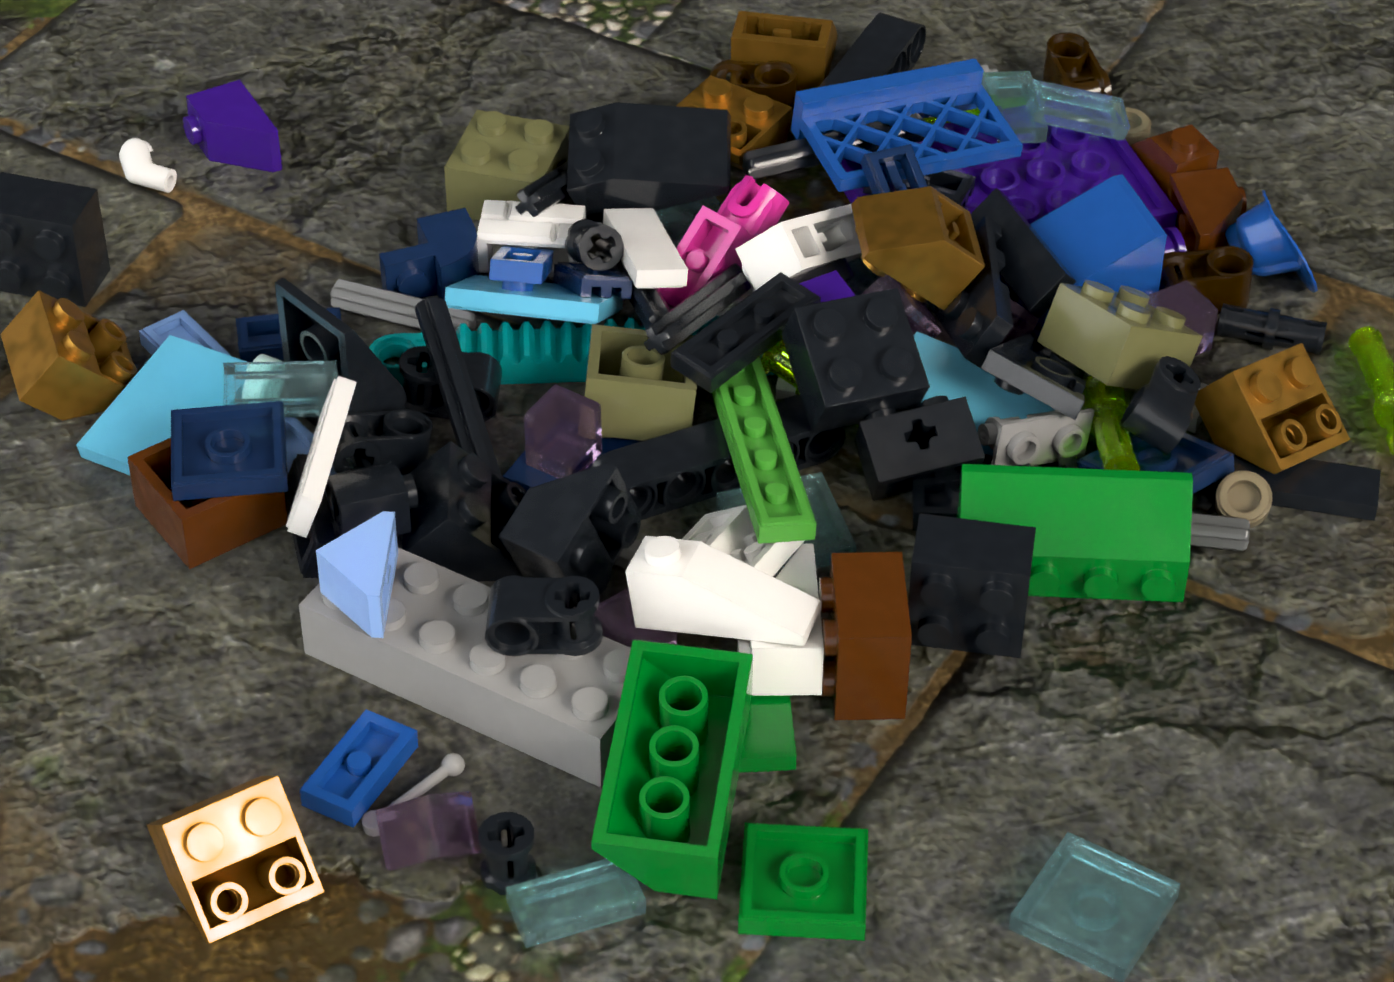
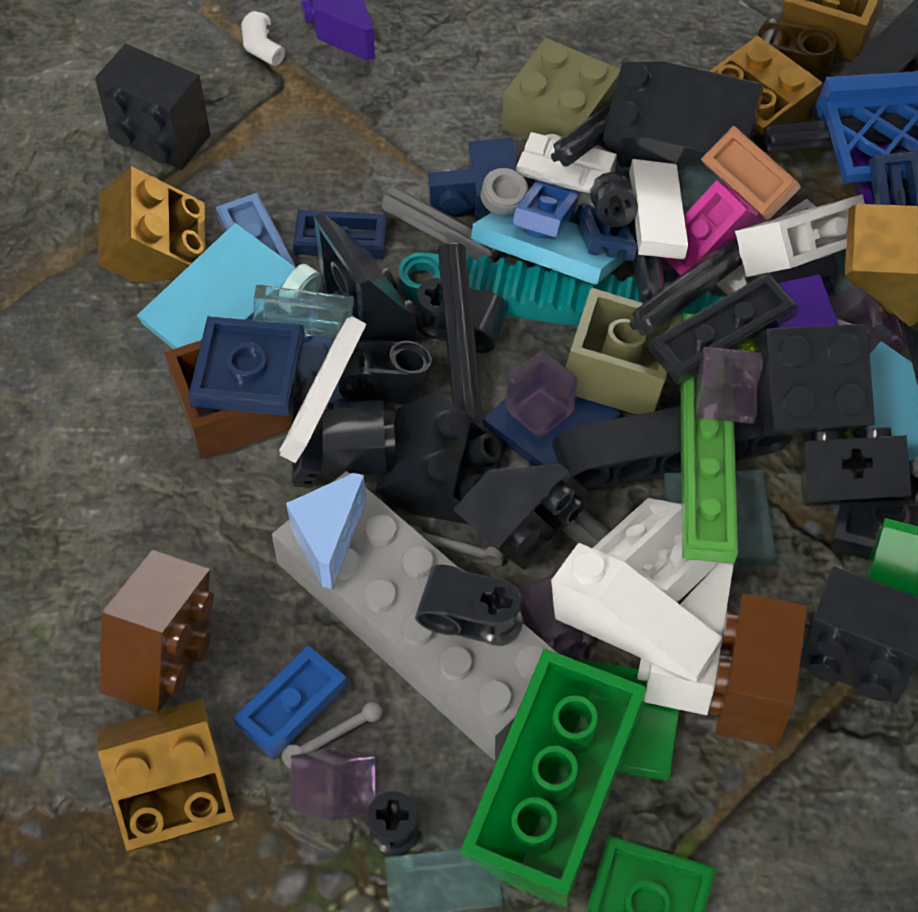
camera: 15 degrees right, 15 degrees up
none -> reddish brown brick [100,550,214,713]
none -> light grey tile [481,168,528,216]
none -> panel [695,347,763,423]
none -> nougat tile [701,126,801,221]

